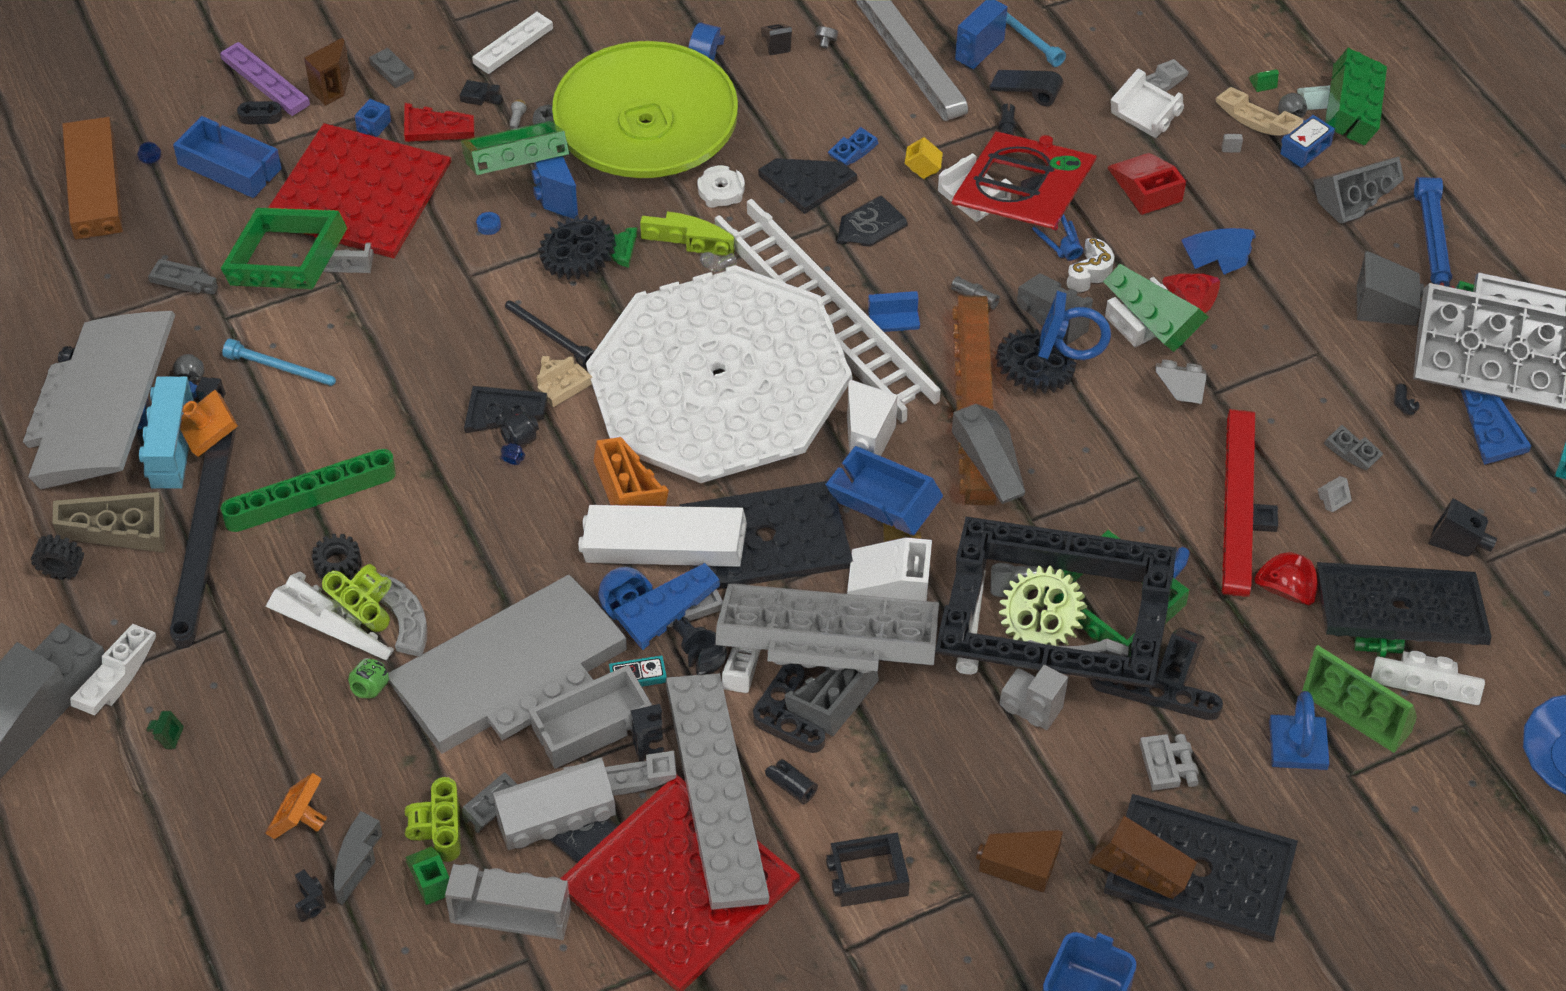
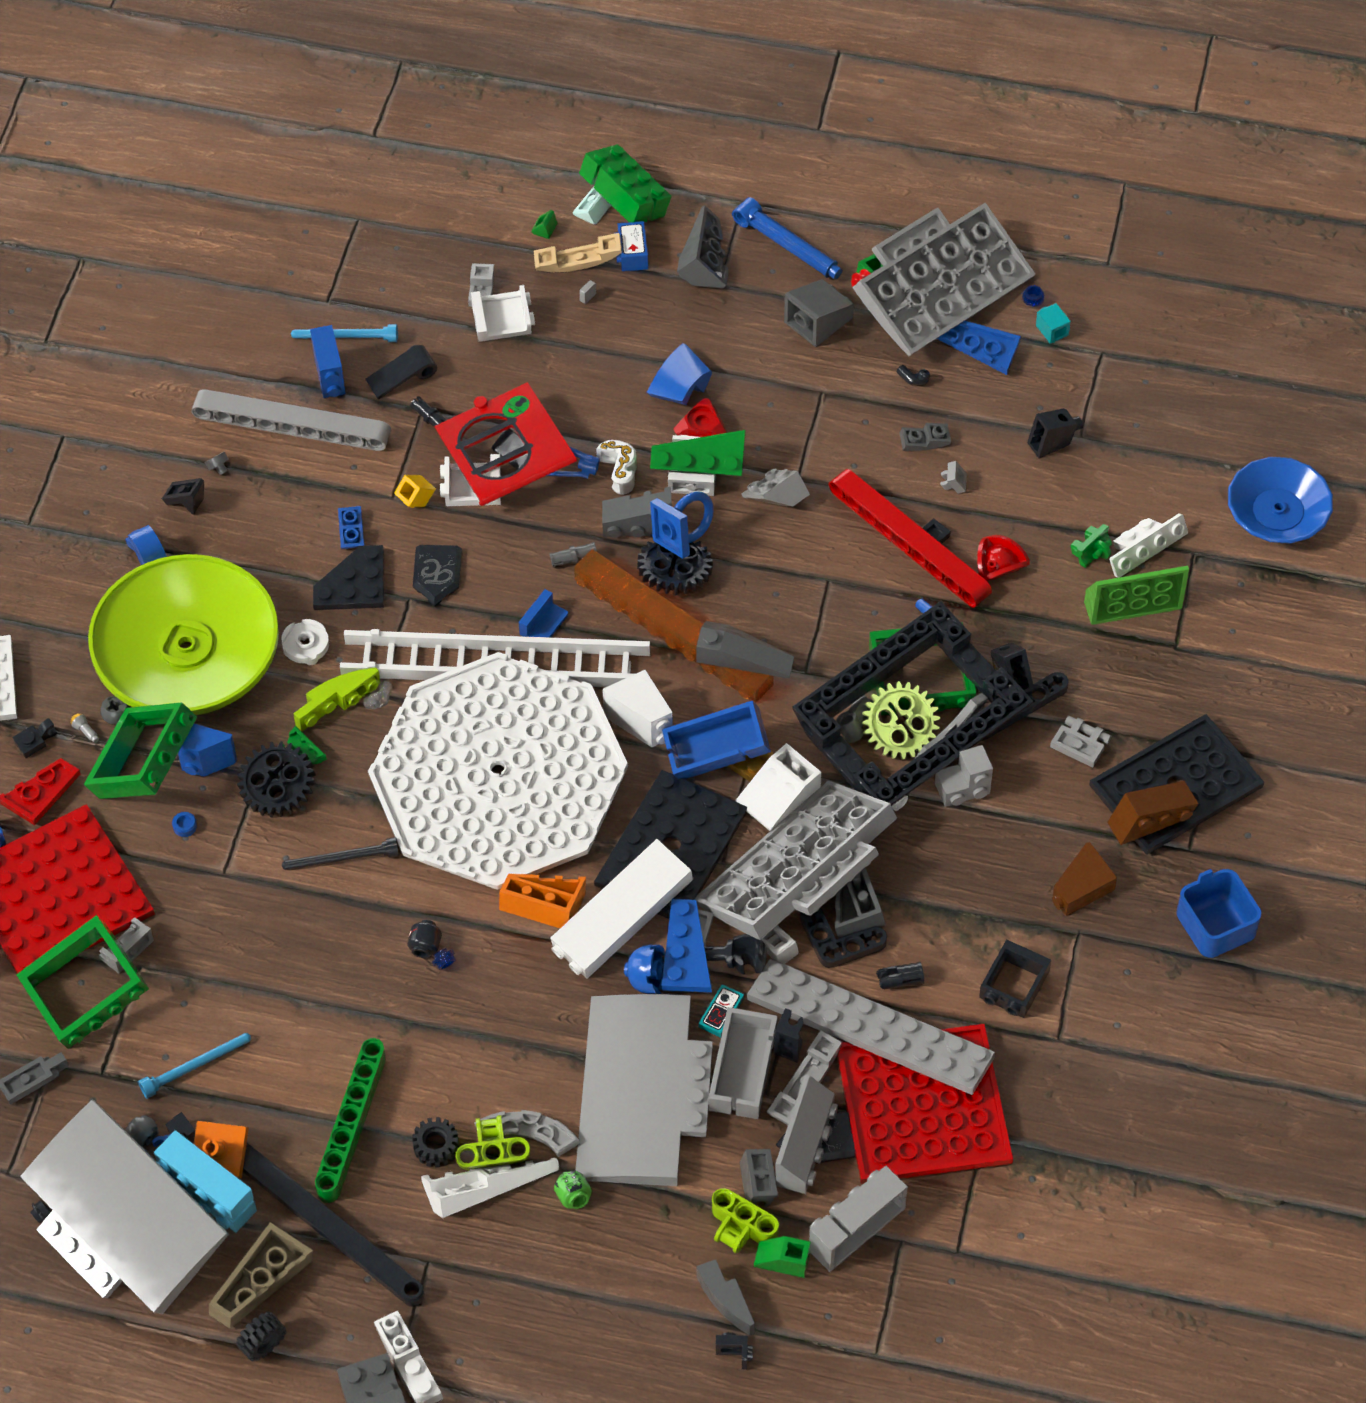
camera: 50 degrees left, 5 degrees up
dark green tile [146,711,184,749] -> none
orange tile [265,773,327,839] -> none
black wing [464,386,548,433] -> none
tan slope [537,356,593,407] -> none
red slope [1108,153,1186,215] -> none
blue tile [1269,691,1329,770] -> none
dark grey piece [1278,93,1307,118] -> none
black plate [1316,562,1492,645] -> none

